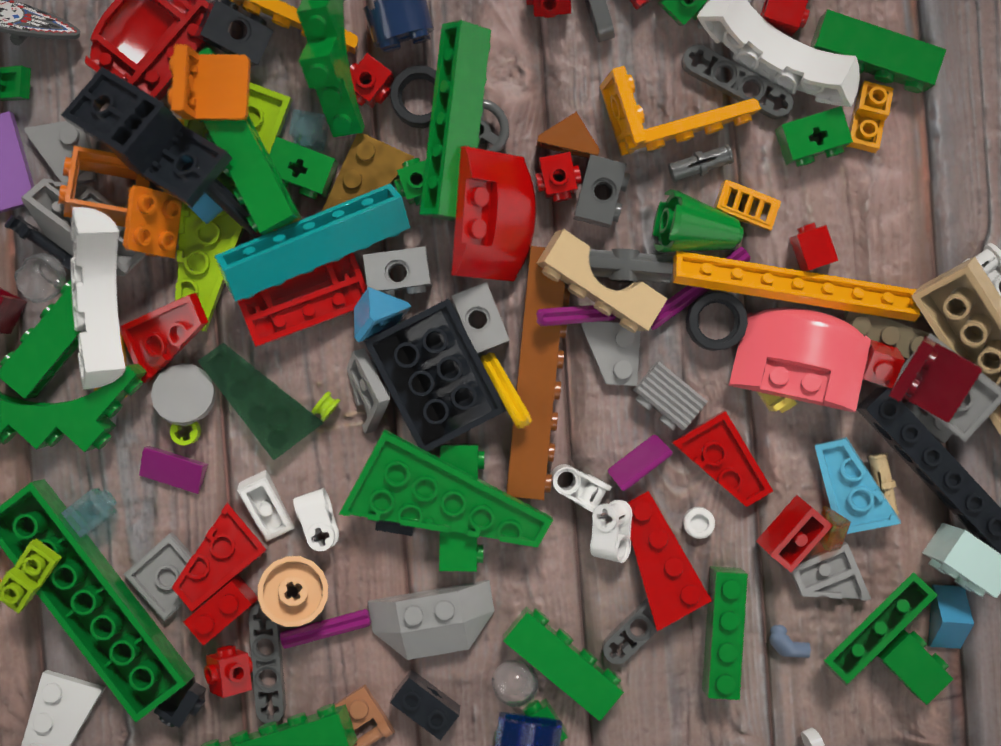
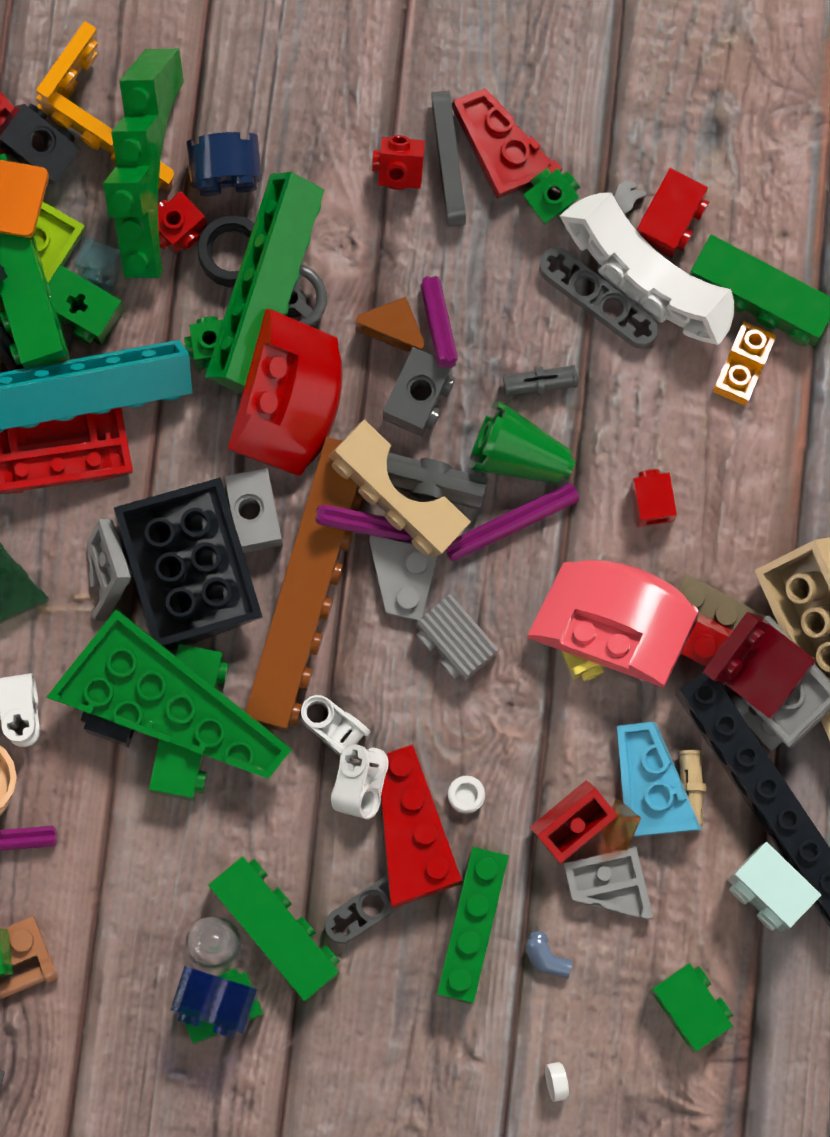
camera: 10 degrees right, 10 degrees down
lime bush [311,391,341,422] -> none
pearl gold wing [321,133,415,212] -> none
dark azure slope [354,287,412,342] -> none
light grey brick [363,246,432,297] -> none
light grey wedge [368,580,494,660] -> none
black brick [390,669,460,741] -> none
yellow axle [480,352,532,429] -> none
red brick [535,152,582,202] -> none
light orange bracket [600,66,761,156] -> none
magenta slope [607,434,673,491] -> none
red wing [671,411,773,507] -> none
light orange plate [673,251,920,322] -> none
black tyre [685,291,748,351] -> none
light orange slope [714,179,781,231] -> none
green brick [775,106,853,167] -> none
green brick [823,572,938,686] -> none
dark azure slope [928,584,974,649] -> none
none -> magenta axle [420,276,458,368]

